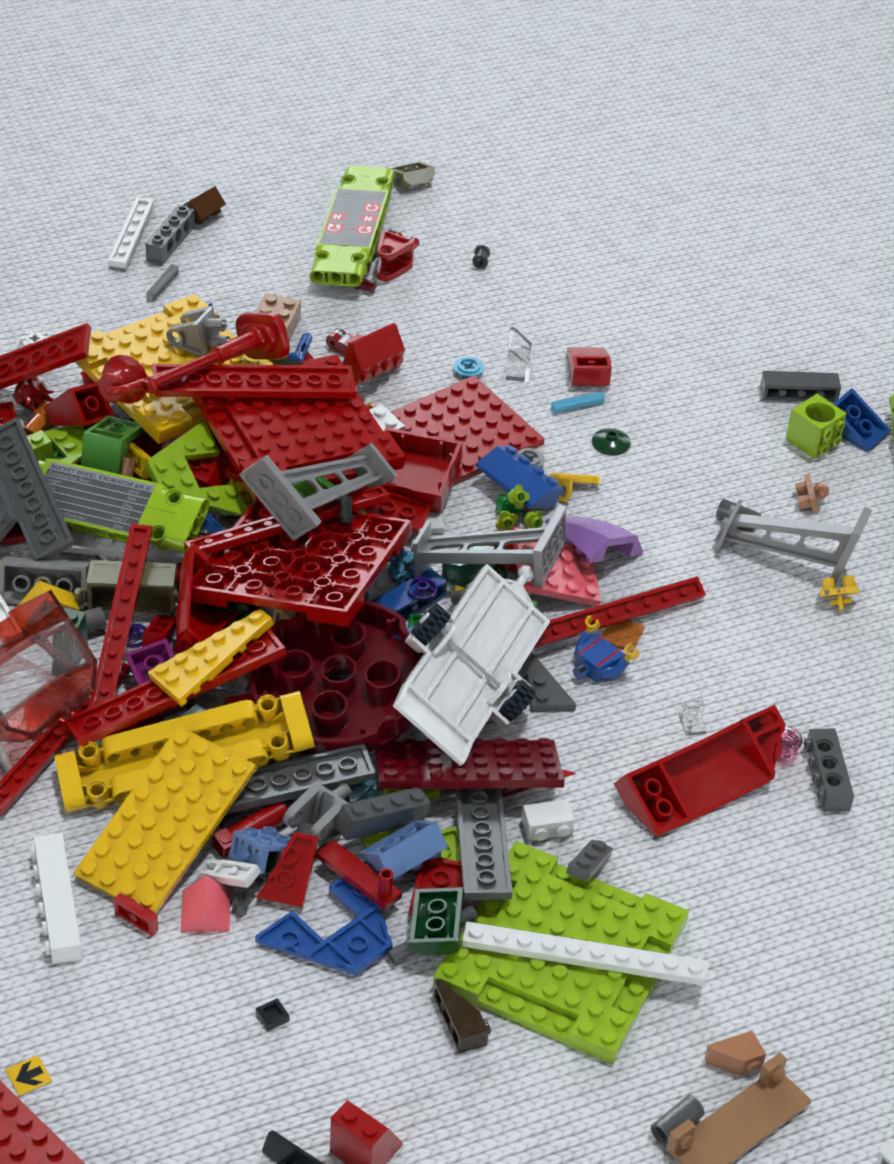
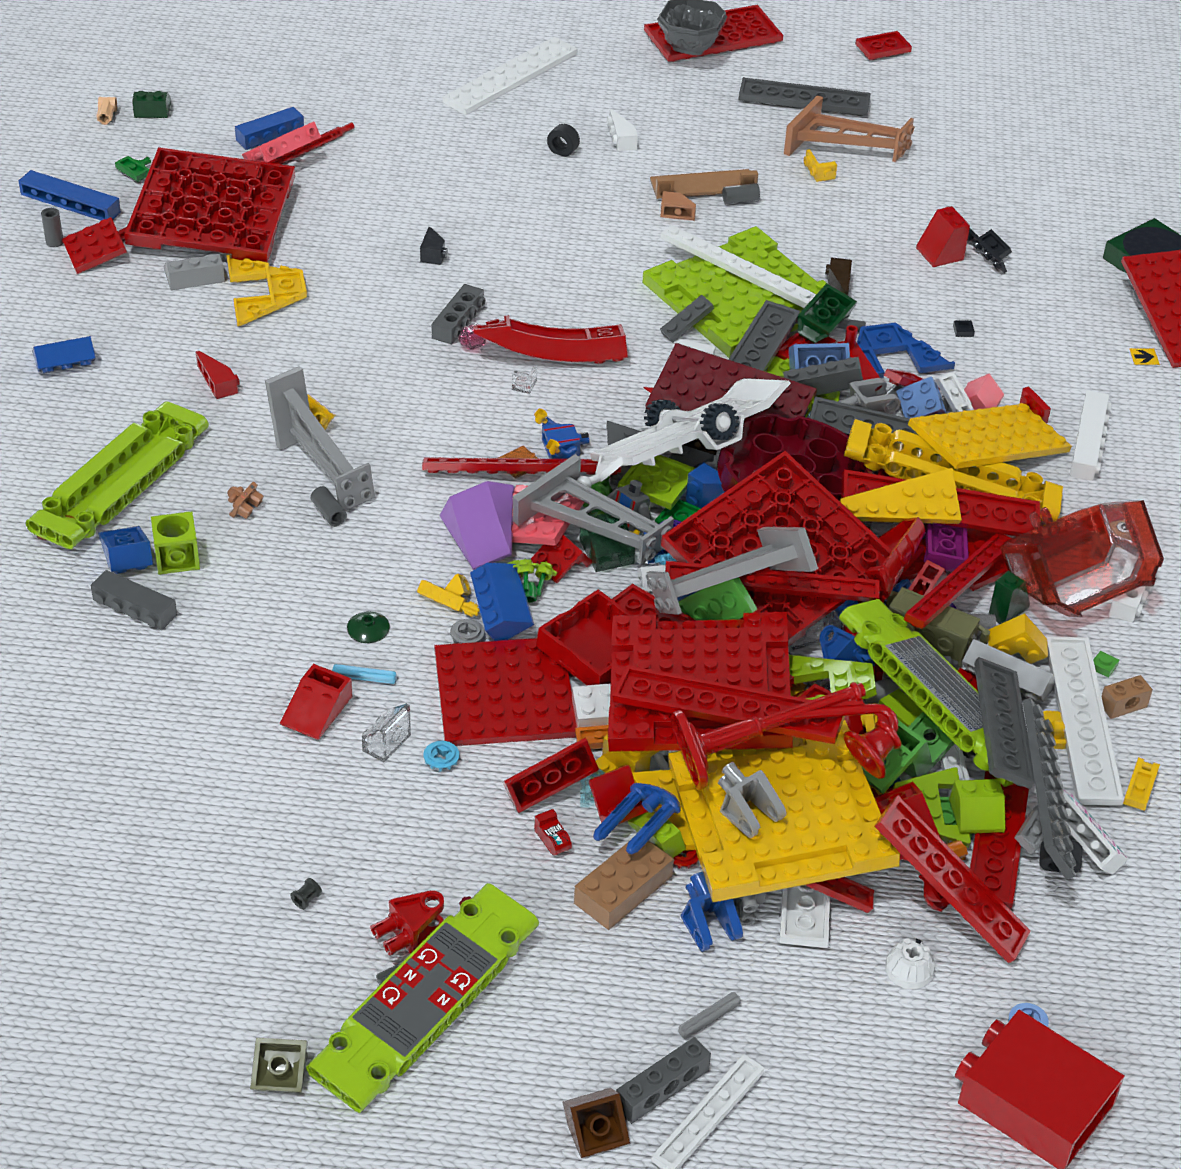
camera: 150 degrees left, 0 degrees up
pearl dark grey pin [338,497,355,524] -> none

